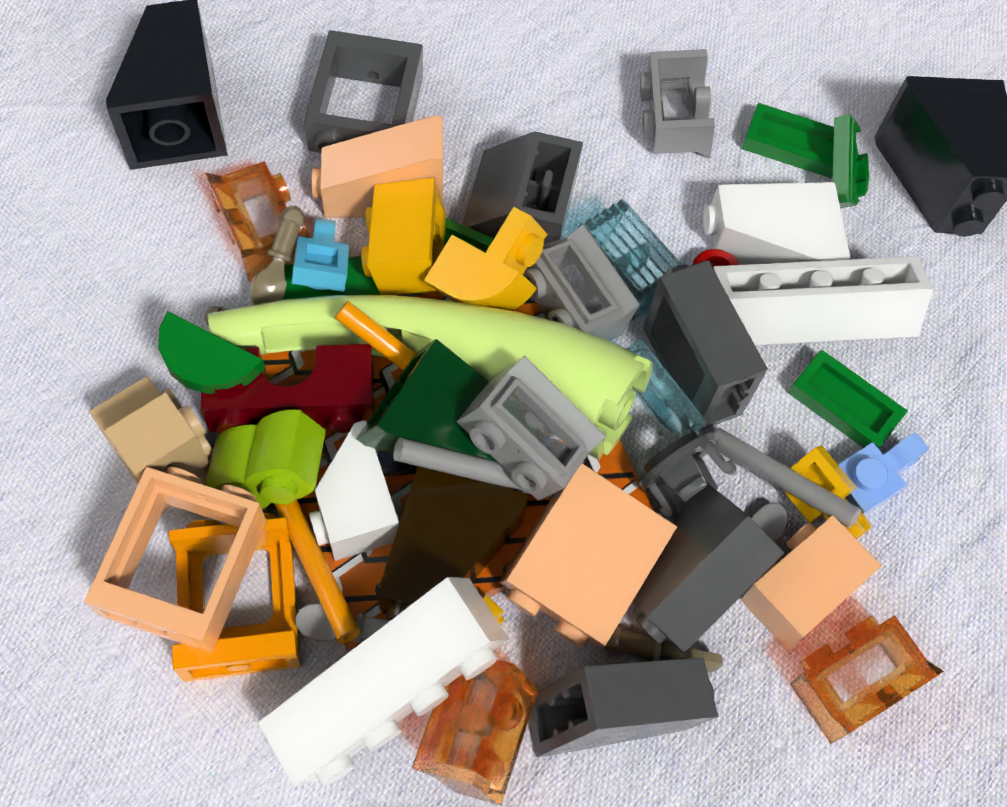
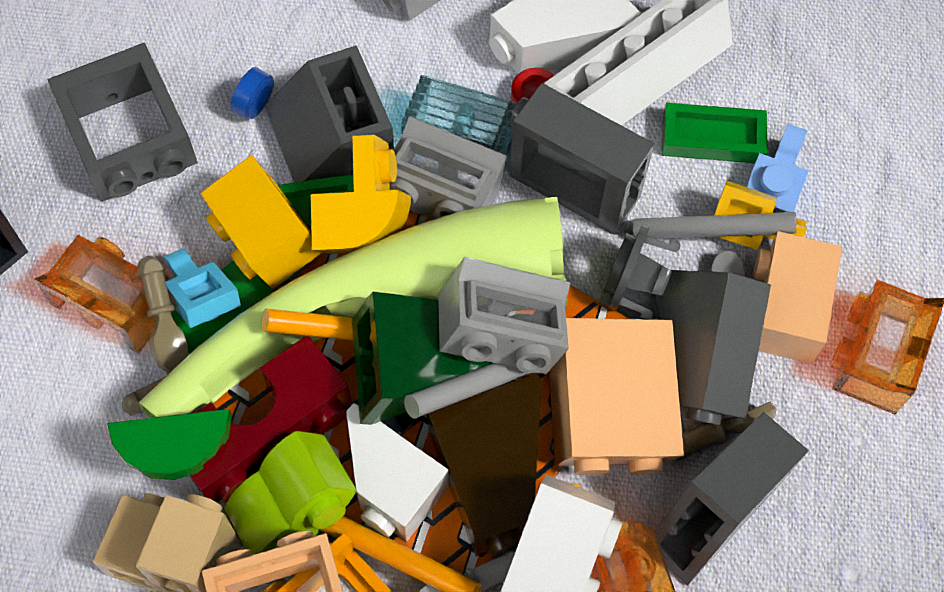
camera: 30 degrees left, 0 degrees up
light nougat slope [312,116,443,218] -> none
clear light blue tile [627,340,706,436] -> none
none -> blue tile [230,67,274,120]

